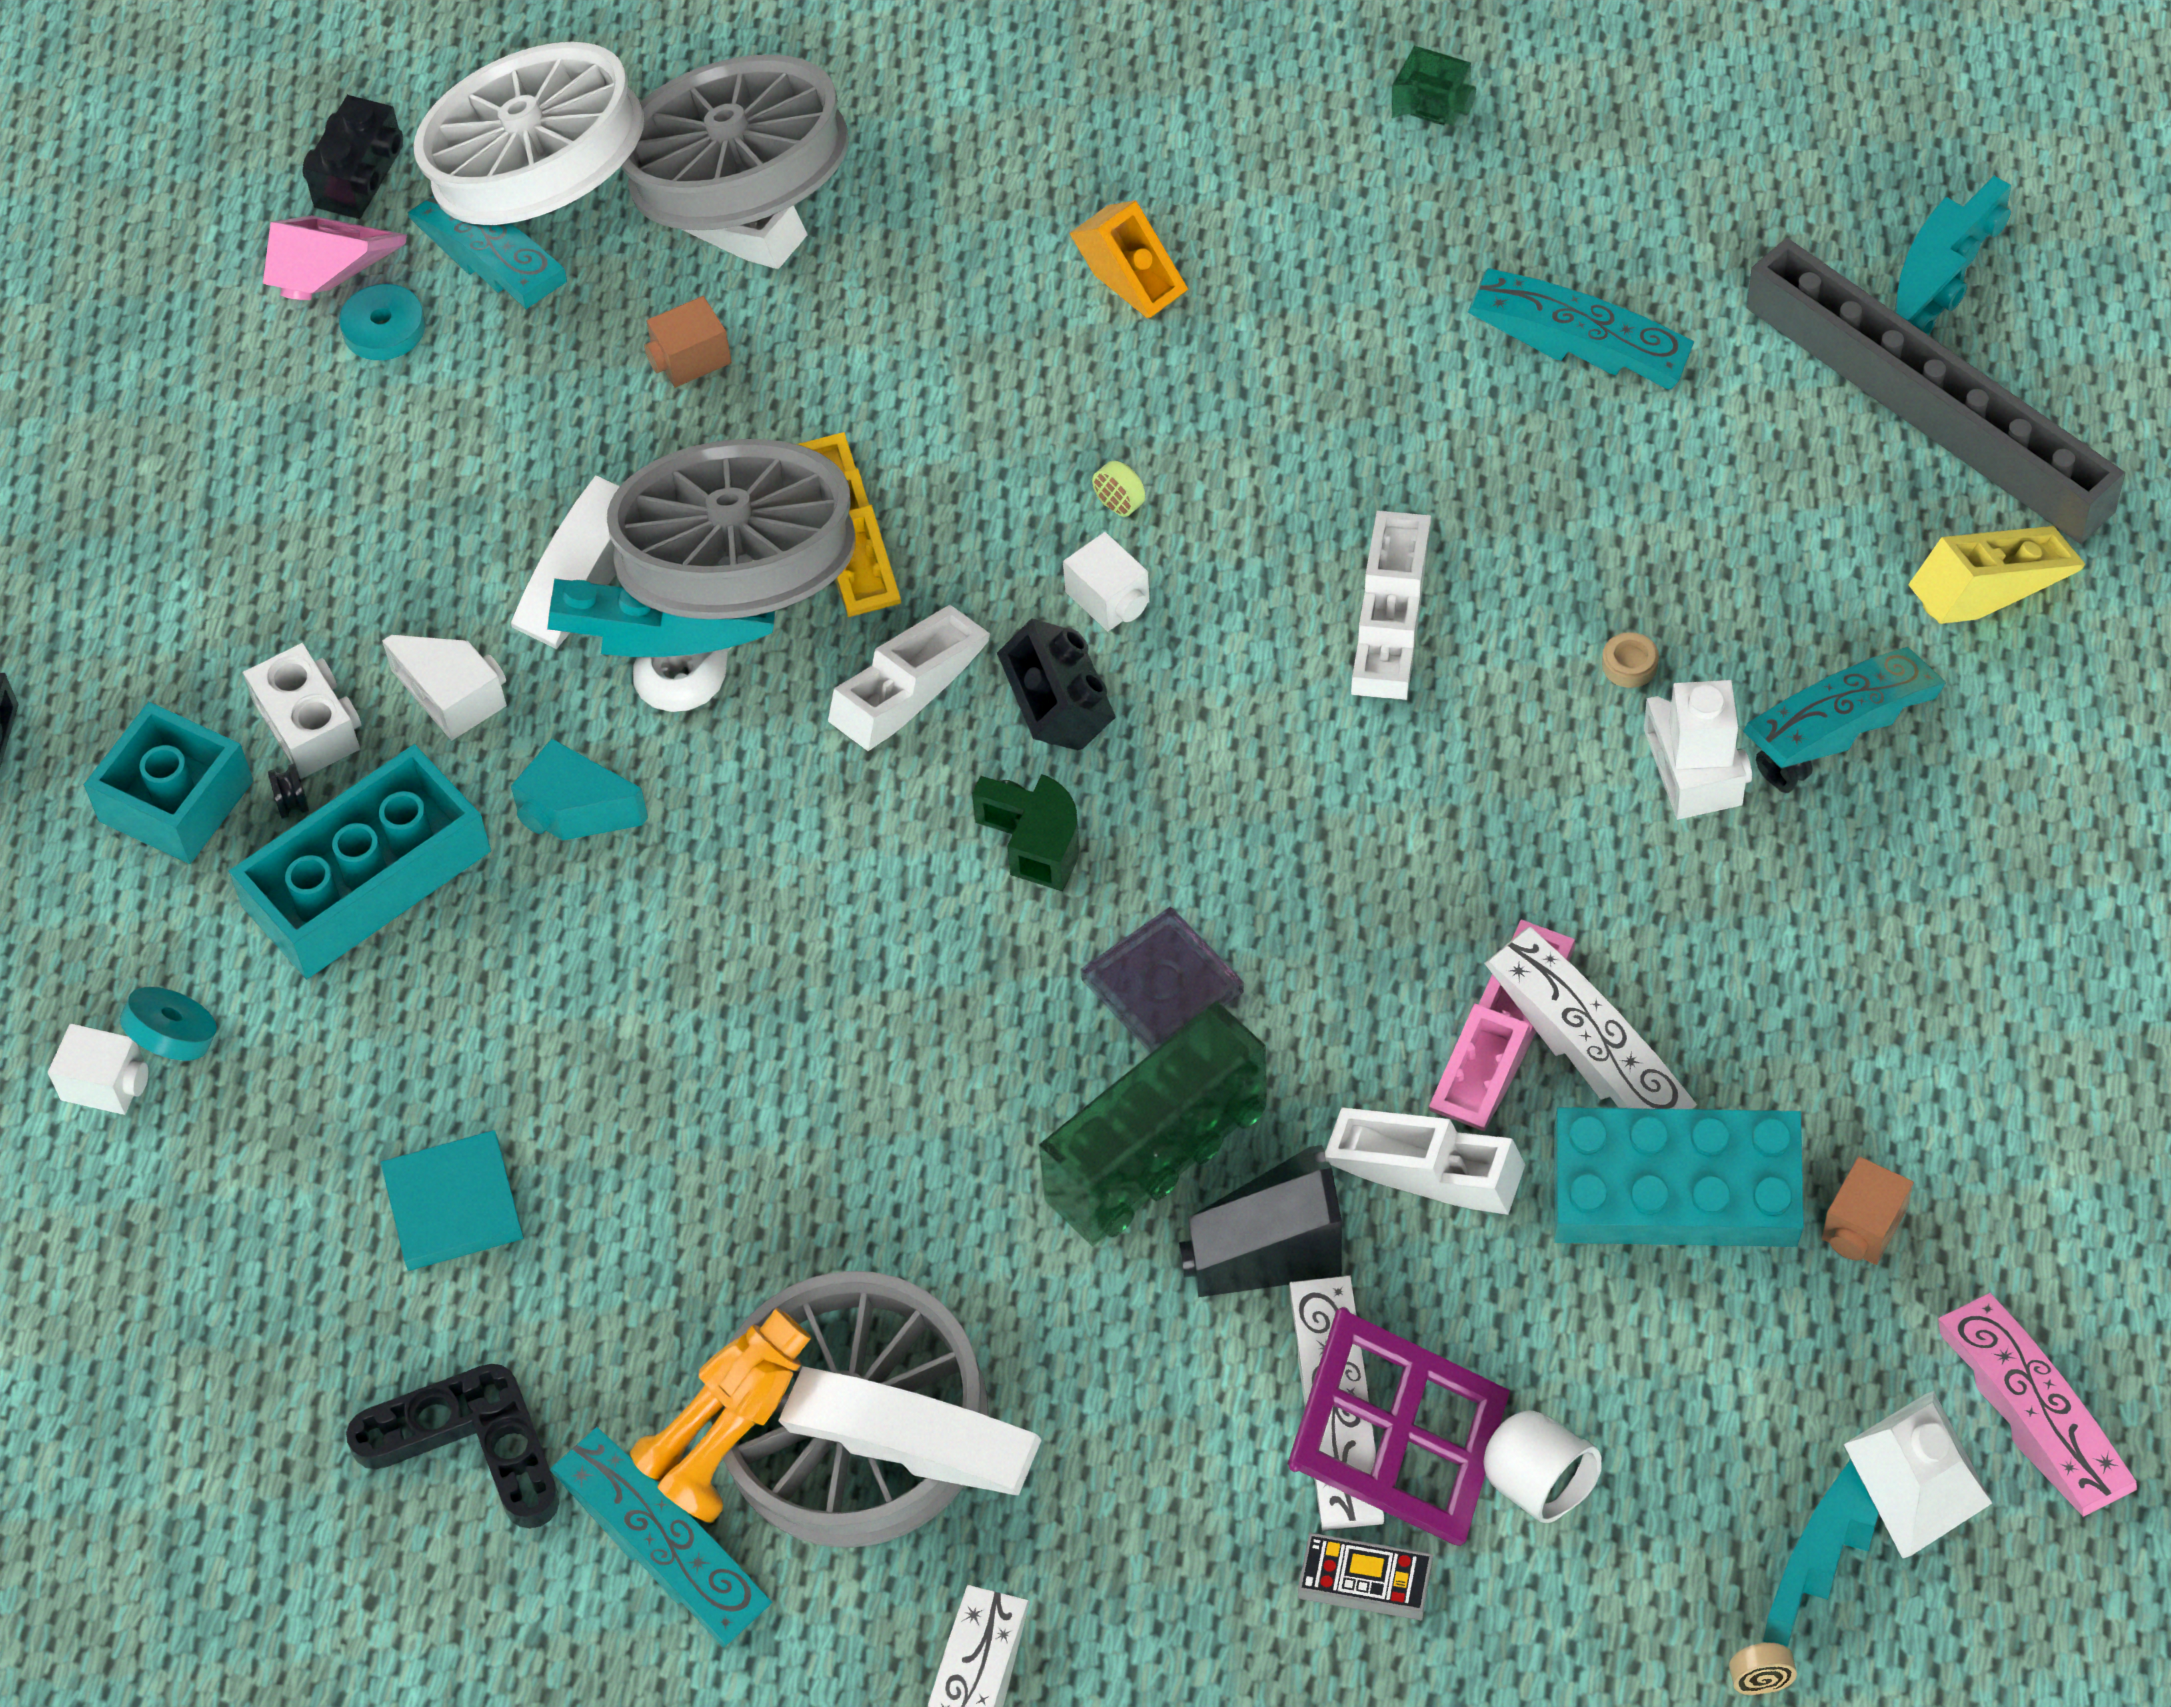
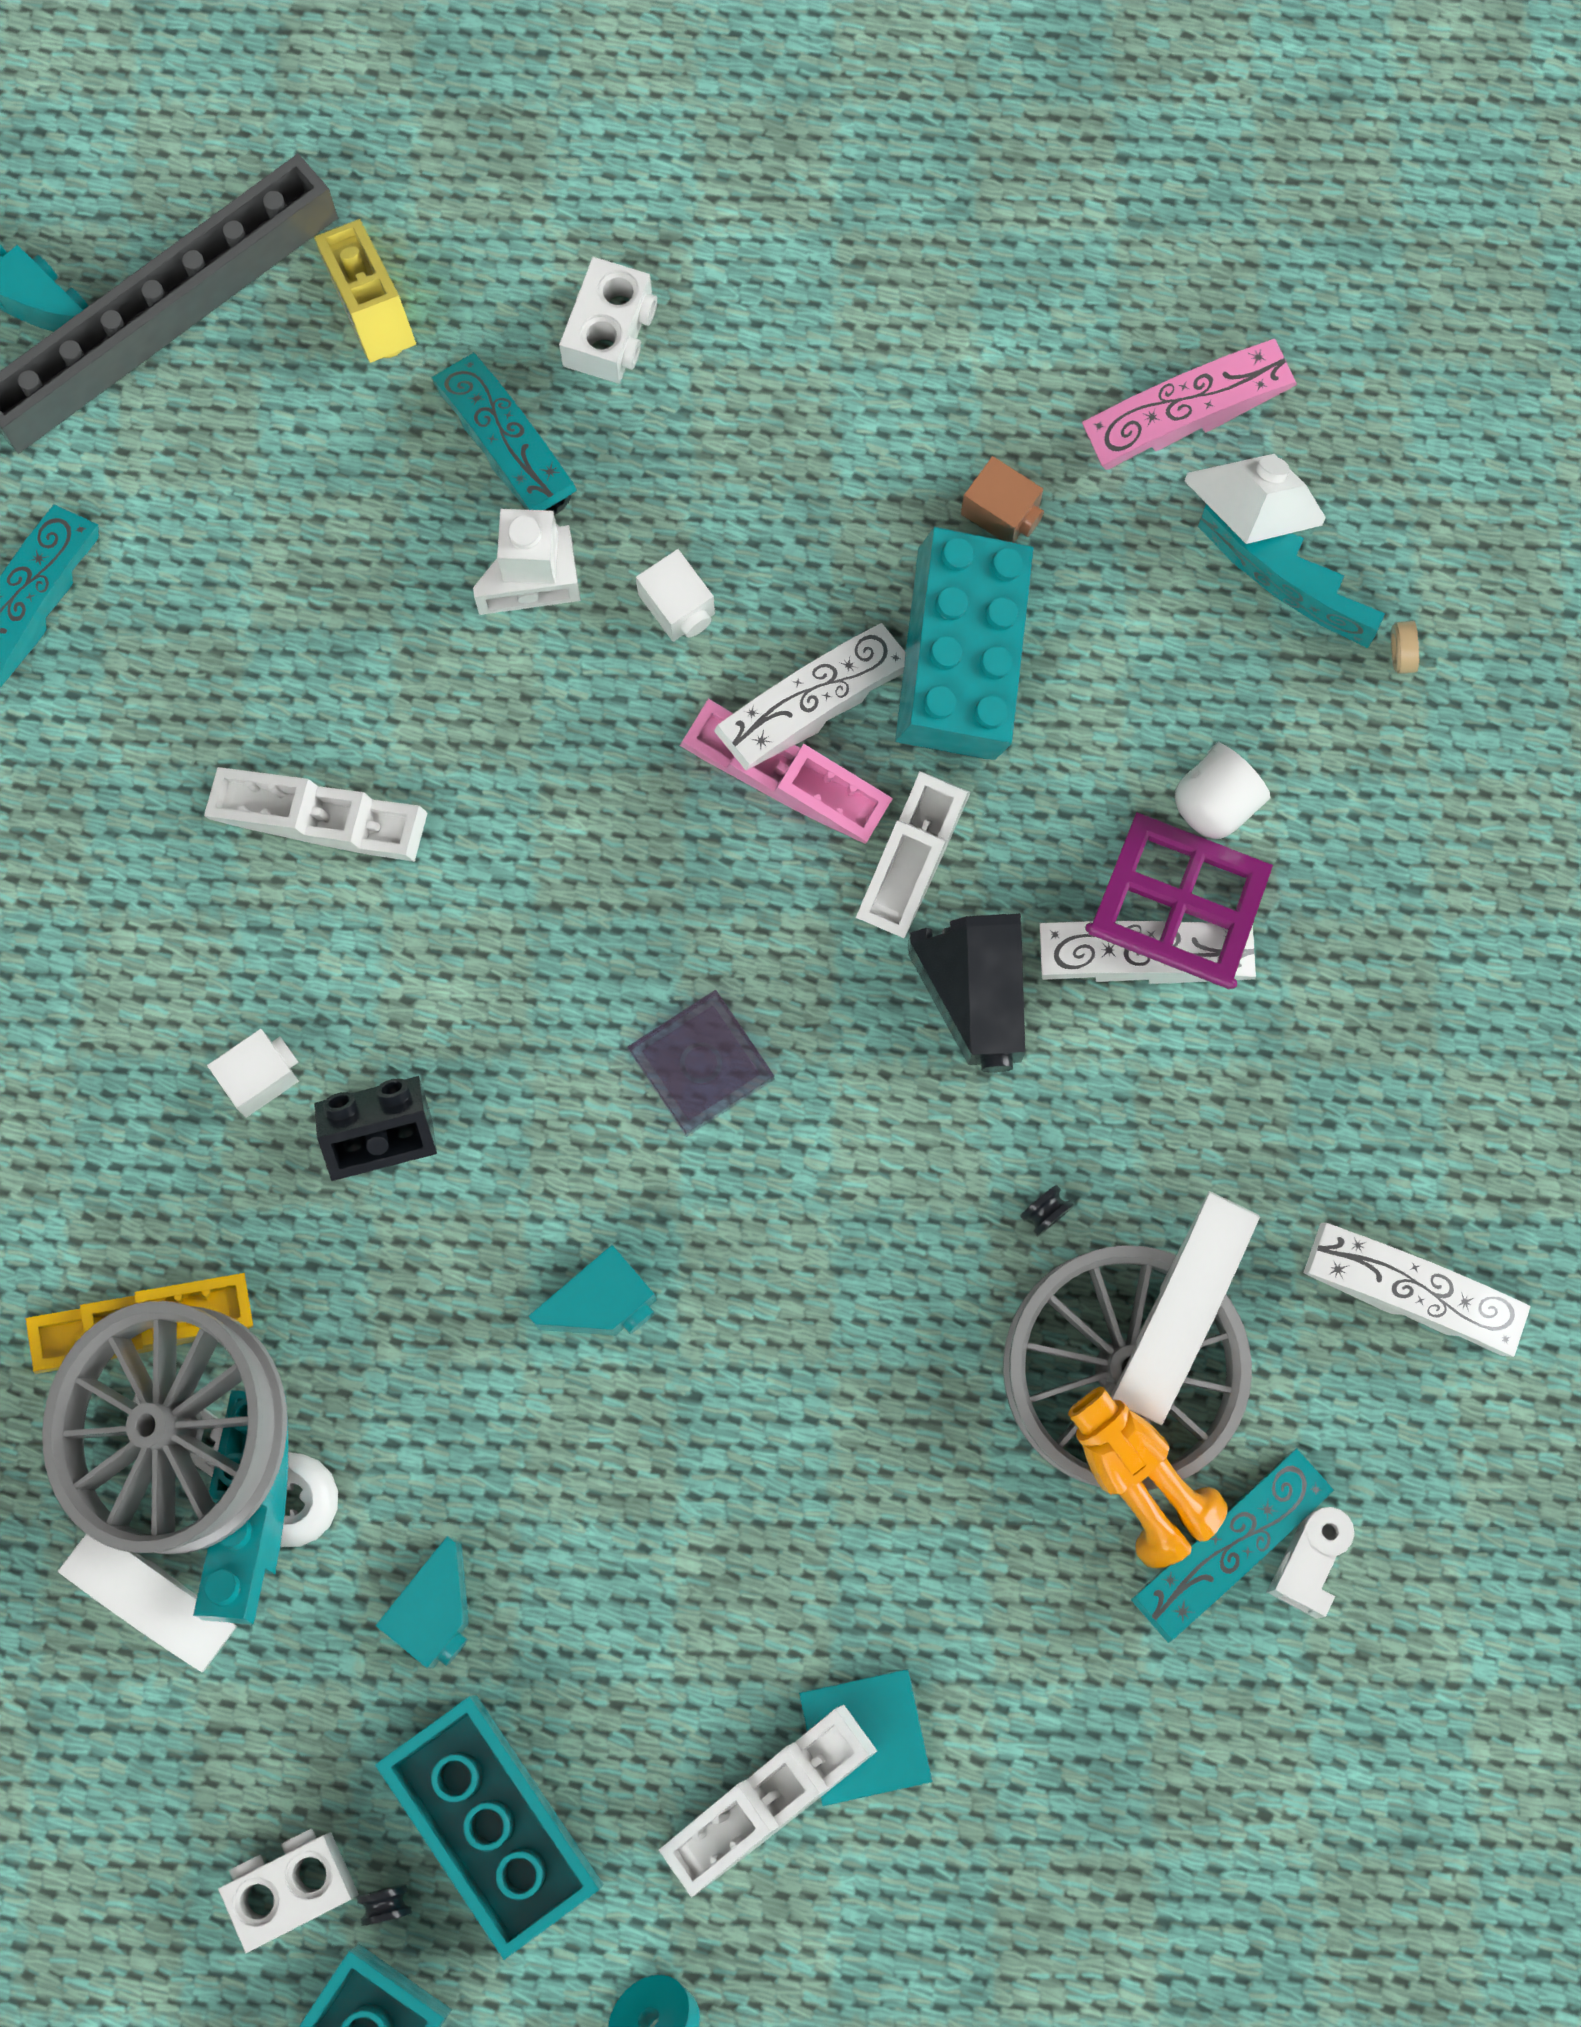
camera: 90 degrees left, 20 degrees up
black beam [346,1364,560,1529] -> none
white slope [382,635,507,741] -> none
white slope [828,605,990,751] -> none
dark green brick [972,774,1080,892] -> none
clear green brick [1039,1000,1267,1247] -> none
yellowish green tile [1092,461,1145,517] -> none
tile [1298,1533,1433,1620] -> none
tan tile [1602,632,1659,688] -> none
none -> teal slope [528,1245,657,1336]
none -> white brick [559,257,657,384]
none -> white brick [636,549,715,642]
none -> white slope [659,1704,877,1897]
none -> black bush [1020,1185,1074,1237]
none -> white leg [1267,1507,1354,1619]

